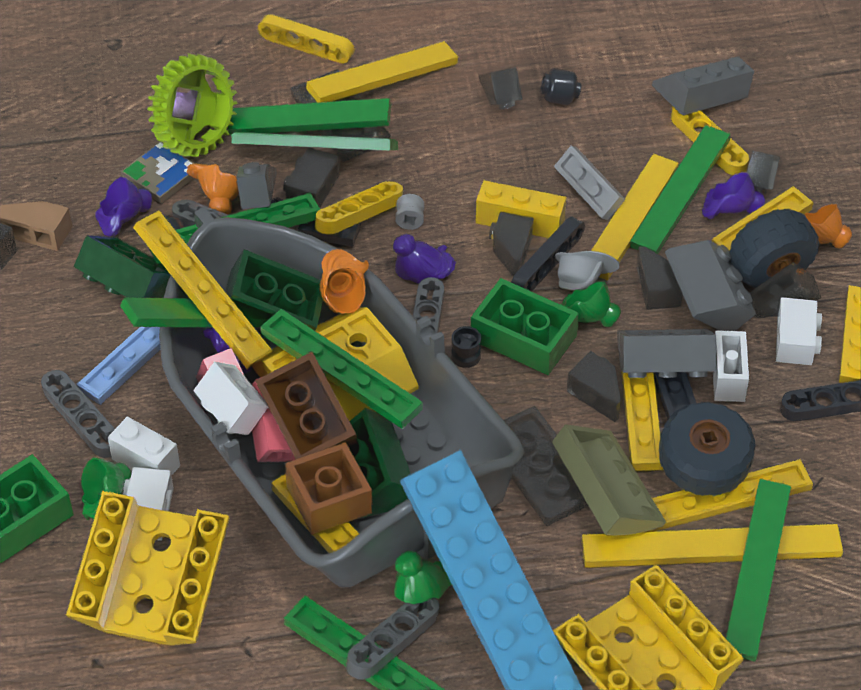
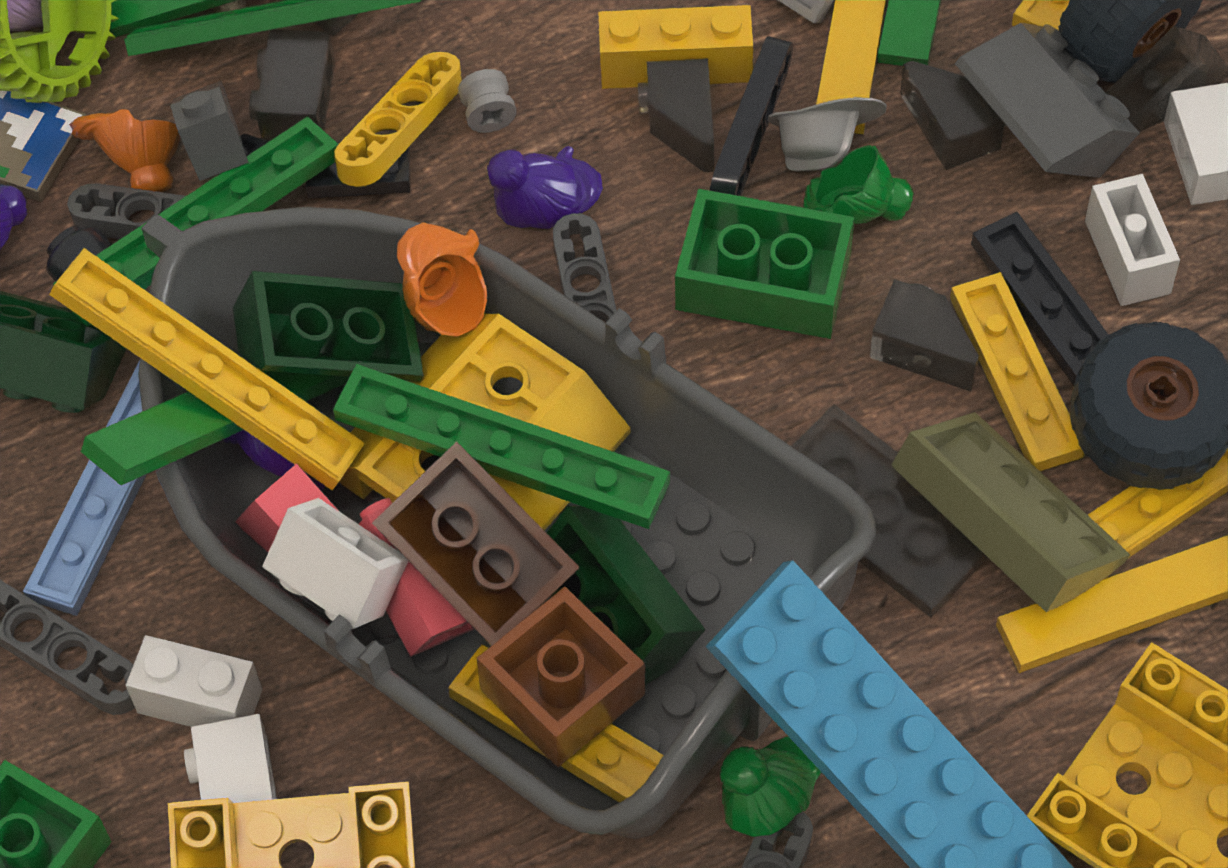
camera: 15 degrees left, 10 degrees up
green hair [81,457,132,520] -> none
black wheel [451,326,481,368] -> none
dark grey slope [617,329,716,378] -> none

